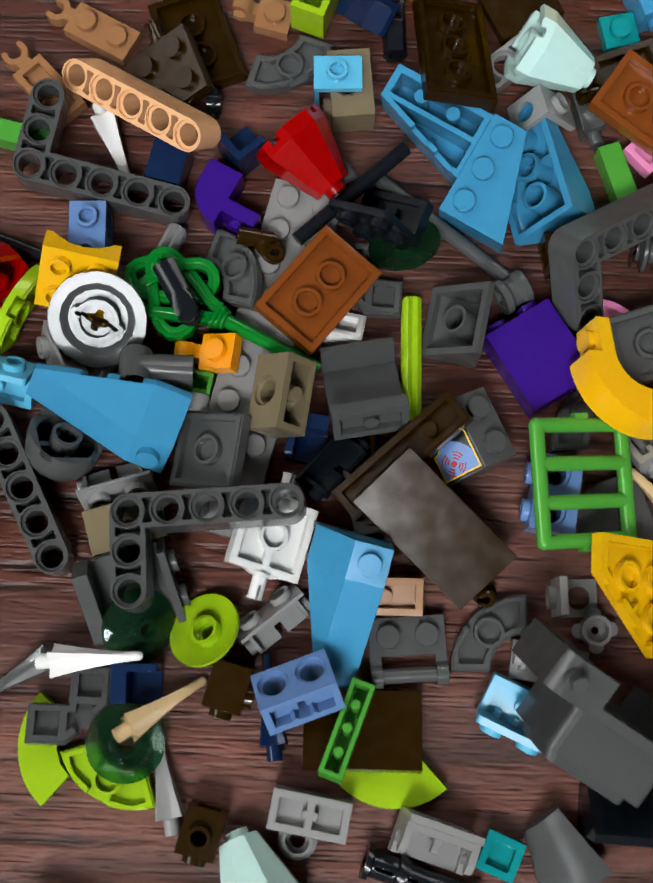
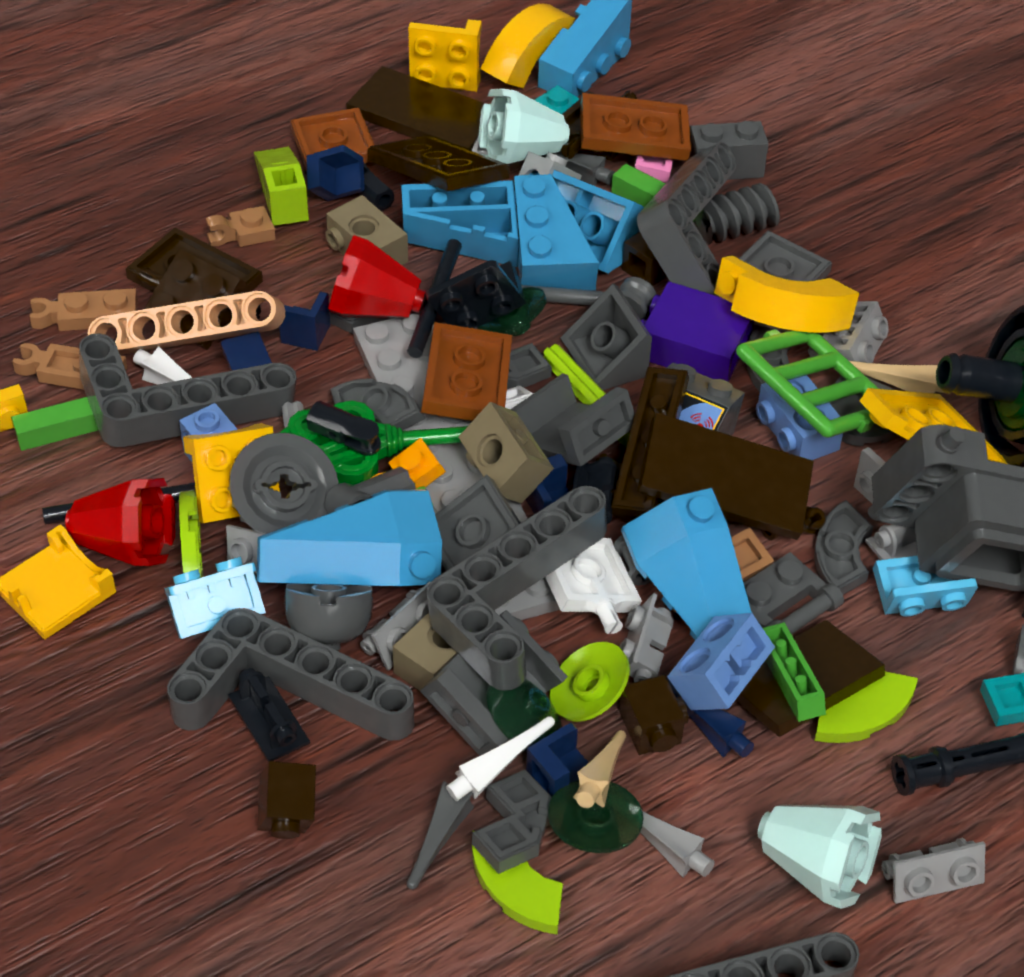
camera: 35 degrees left, 30 degrees down
lime tile [60,740,155,811] -> none
dark brown brick [174,799,230,867] -> none
dark purple brick [195,158,262,236] -> none
dark brown arm [236,226,286,265] -> none
dark grey tile [245,35,334,94] -> none
light grey hinge [266,783,353,845] -> none
light grey plate [278,832,317,860] -> none
medium azure bracket [314,55,363,108] -> none
light grey hinge [387,805,486,876] -> none

